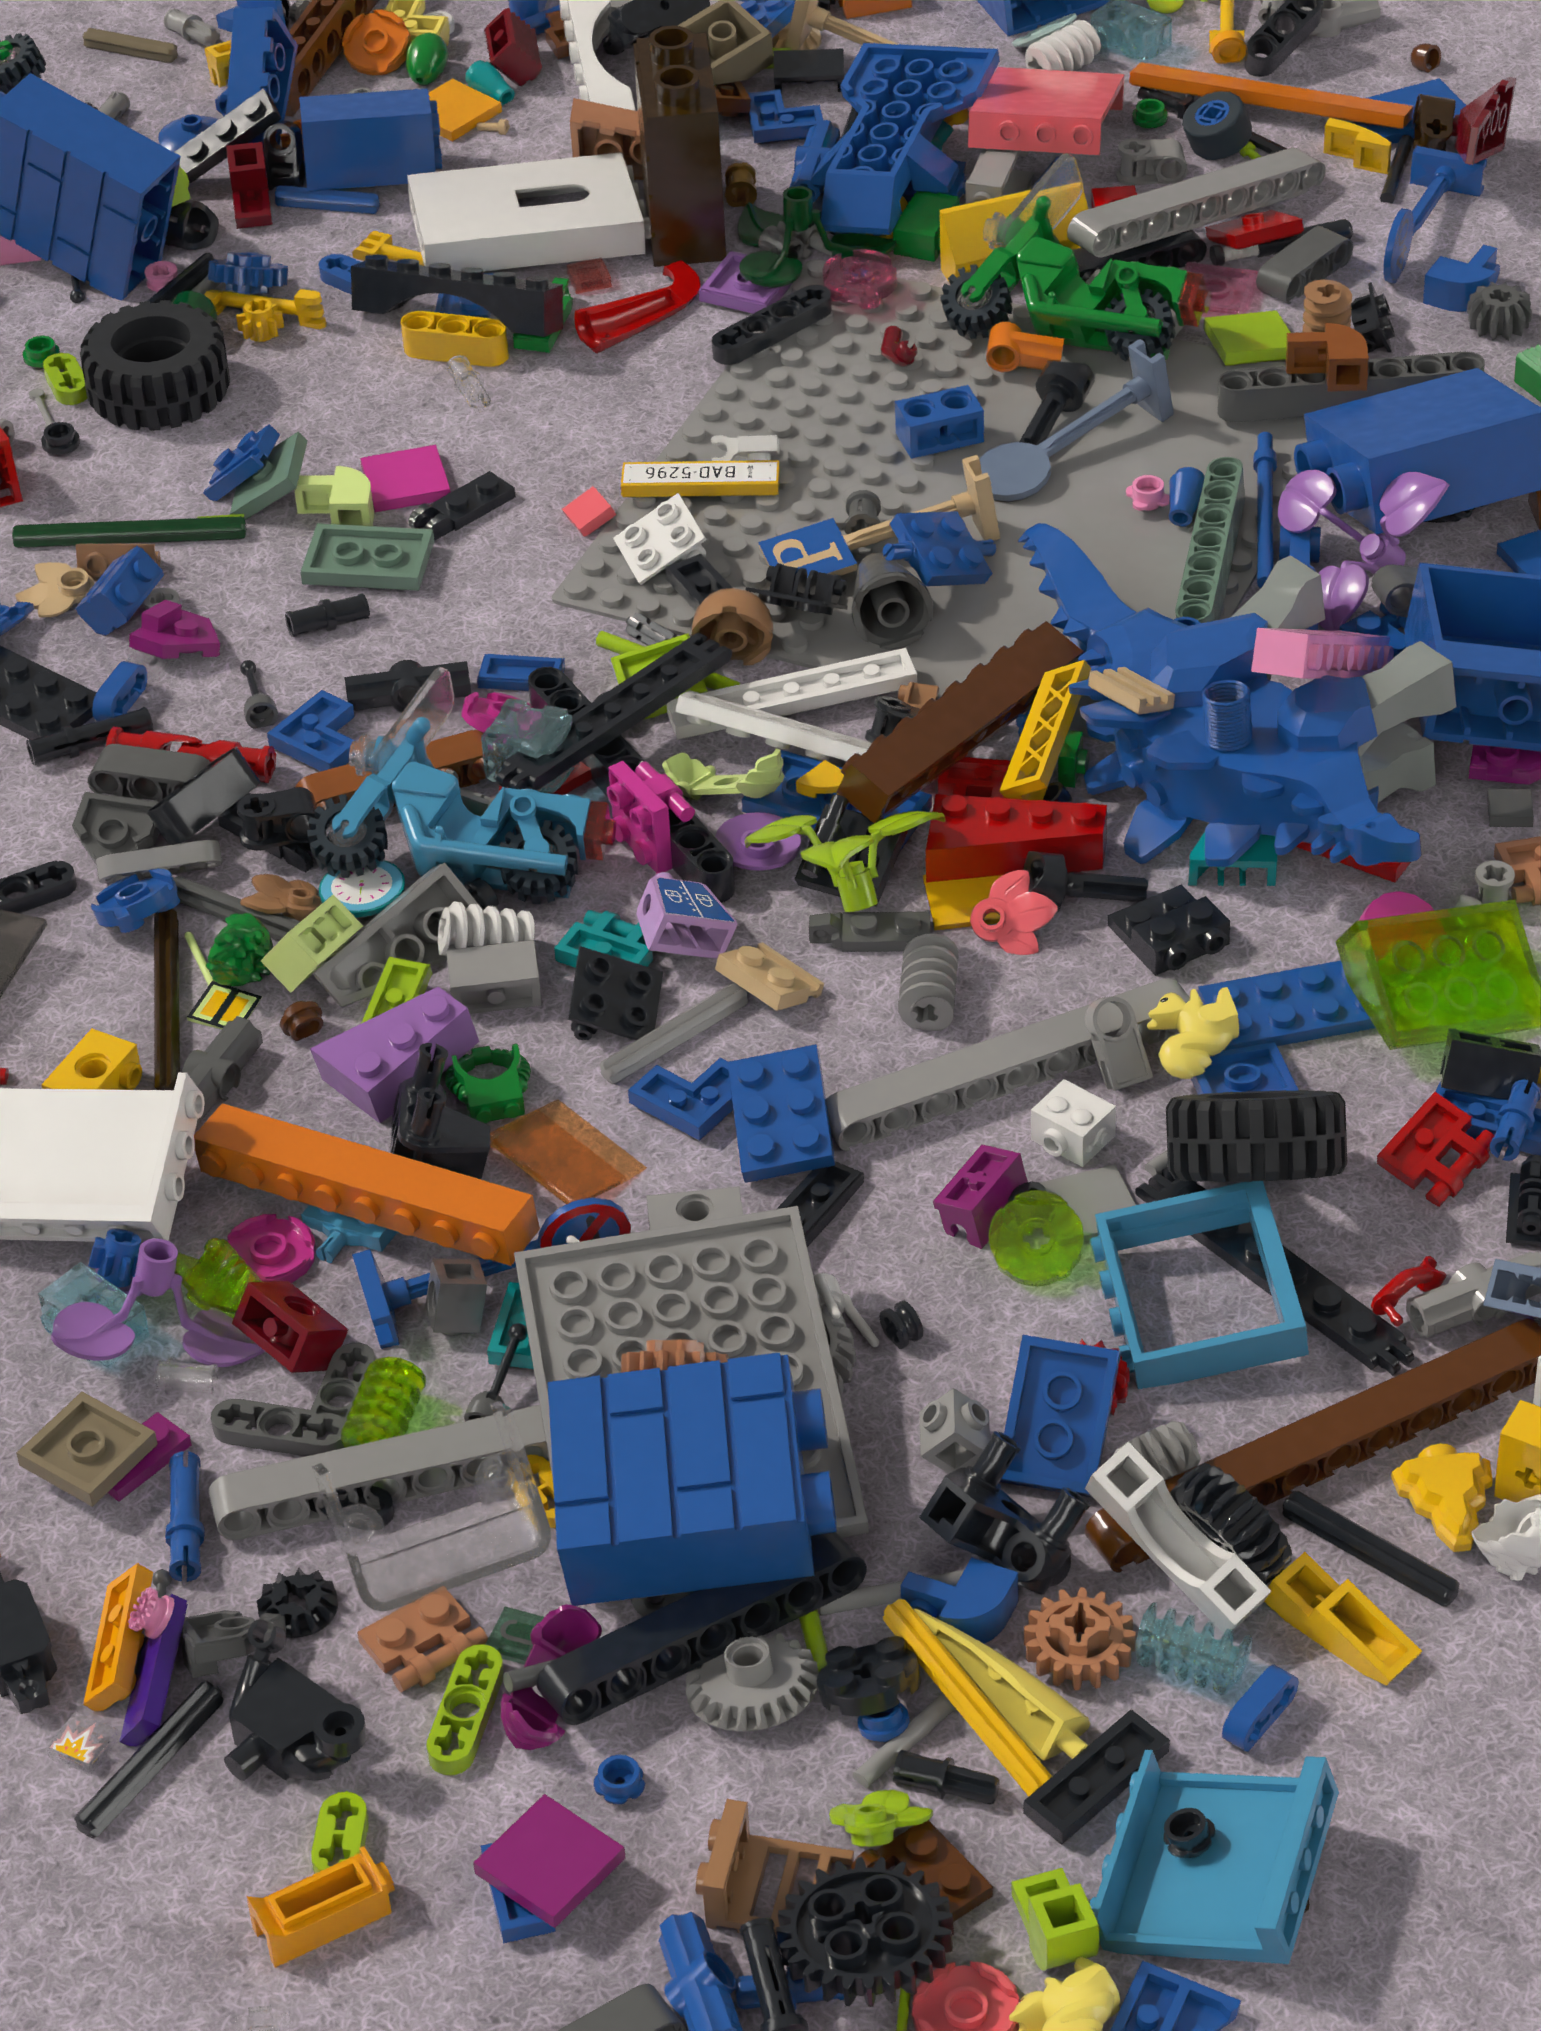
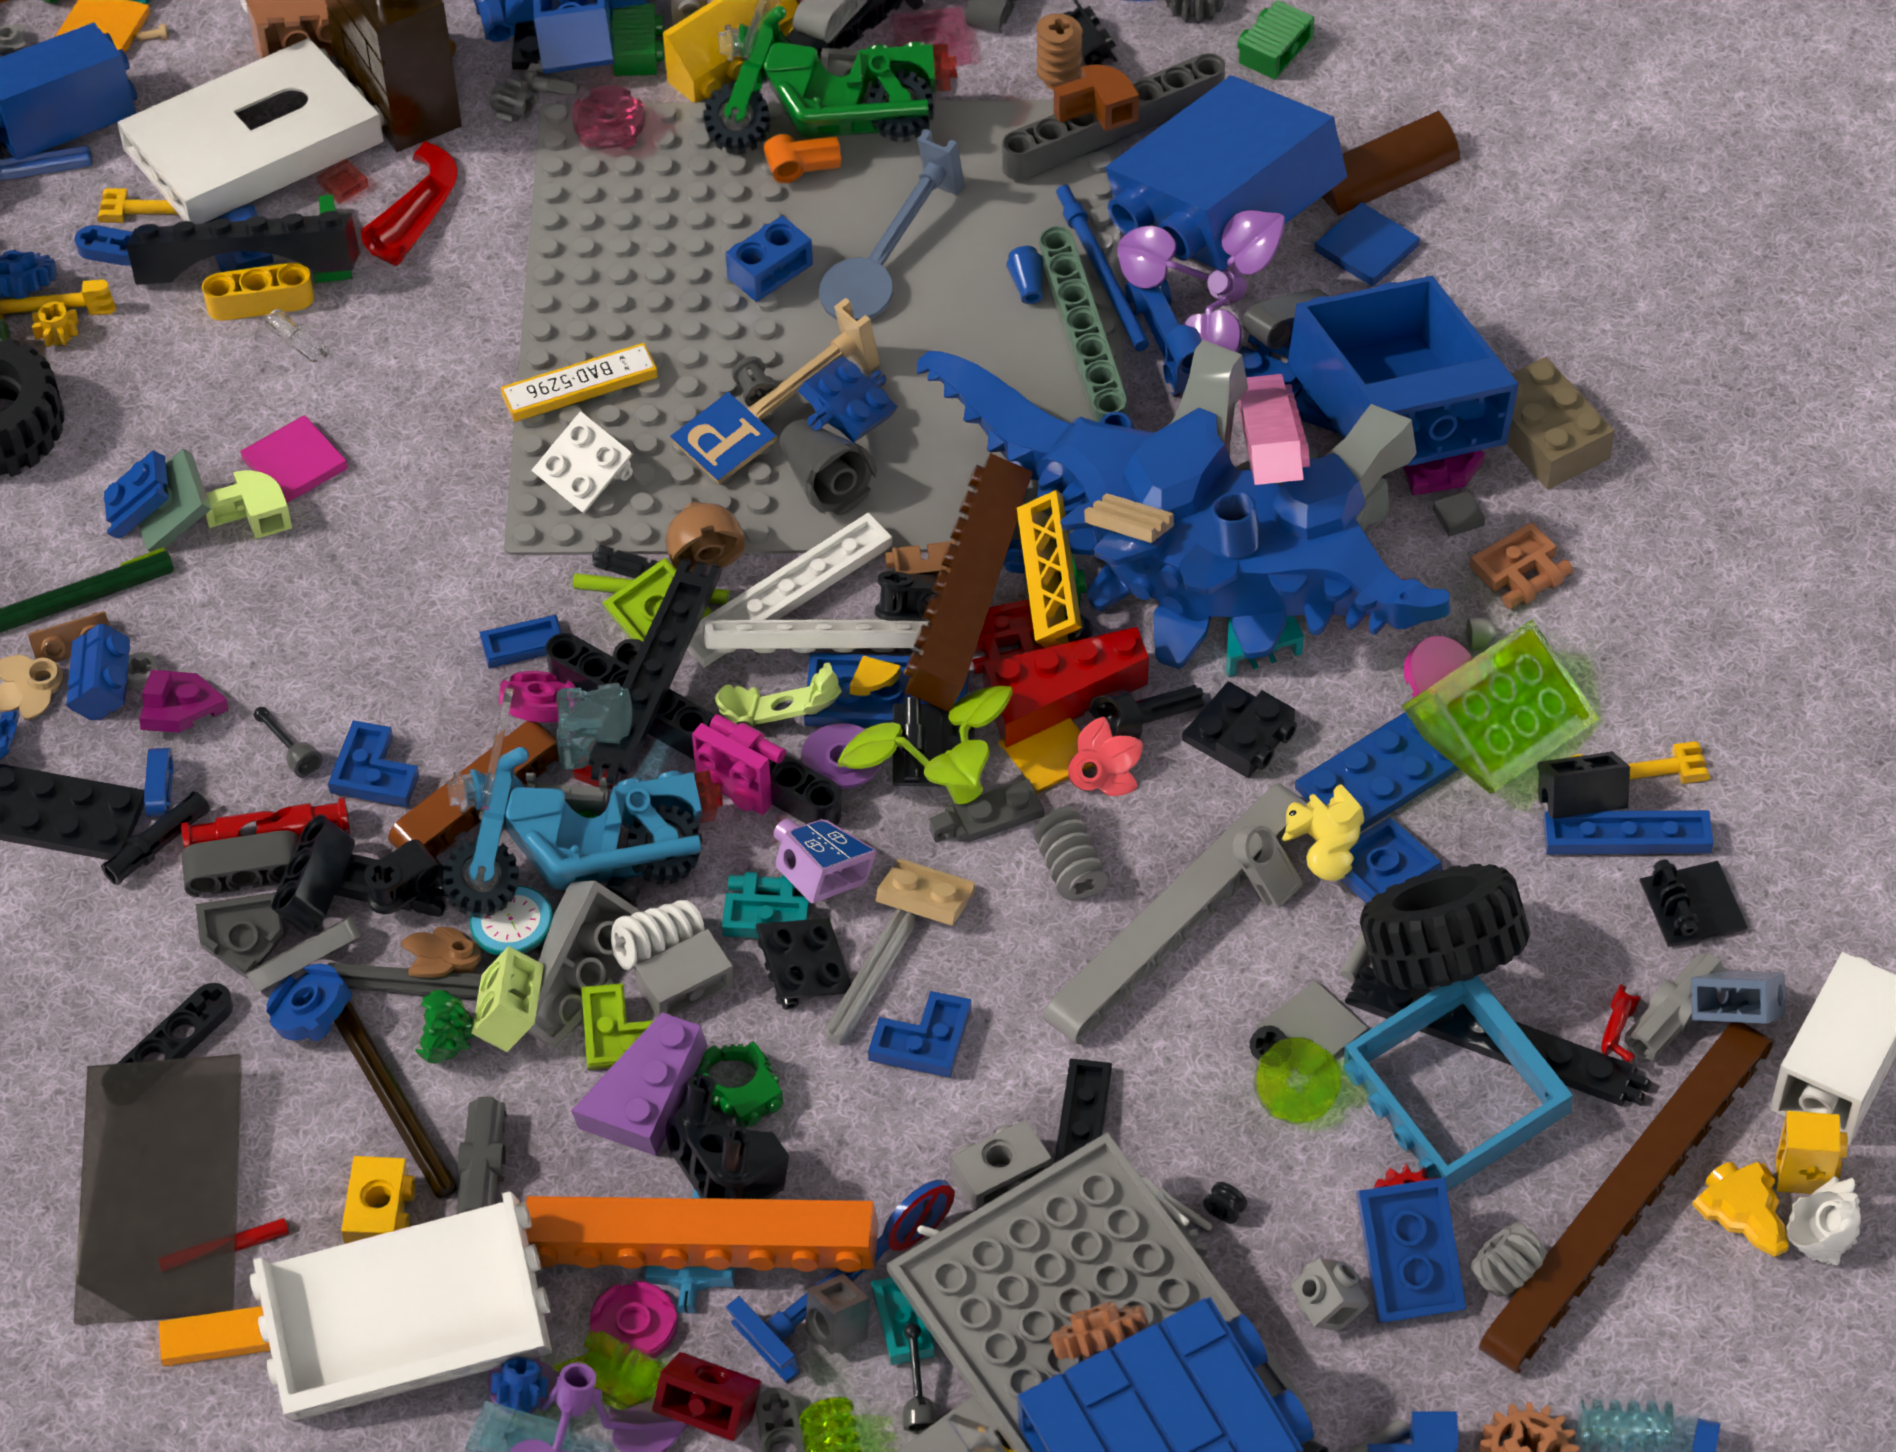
camera: 25 degrees left, 10 degrees up
piece [184,931,262,1029] -> none
reddish brown plate [280,1001,324,1041] -> none
black pin [285,593,370,637] -> none
sand green plate [300,523,434,591] -> none
black piece [344,660,472,713] -> none
black hinge [408,471,516,541] -> none
clear orange piece [490,1099,647,1204] -> none
coral tile [562,486,616,536] -> none
black plate [666,554,733,611] -> none
medium lavender plate [699,251,794,314] -> none
black beam [711,285,832,365] -> none
white plate [711,435,779,461] -> none
blue plate [727,1044,835,1183] -> none
dark green plant [738,186,896,287] -> none
black hinge [745,563,848,615] -> none
dark red arm [880,326,918,367] -> none
black piece [919,1431,1091,1595] -> none
magenta hinge [933,1144,1028,1249] -> none
black piece [1019,361,1095,445] -> none
white head [1031,1079,1116,1167] -> none
white arch [1085,1442,1271,1636] -> none
bright pink plate [1126,475,1170,511] -> none
black gear [1170,1463,1292,1585] -> none
lime tile [1203,310,1291,366] -> none
yellow slope [1264,1552,1422,1685] -> none
black axle [1282,1491,1460,1607] -> none
red plate [1377,1092,1494,1207] -> none
light grey bush [1475,860,1515,916] -> none
blue pin [1490,1080,1541,1161] -> none

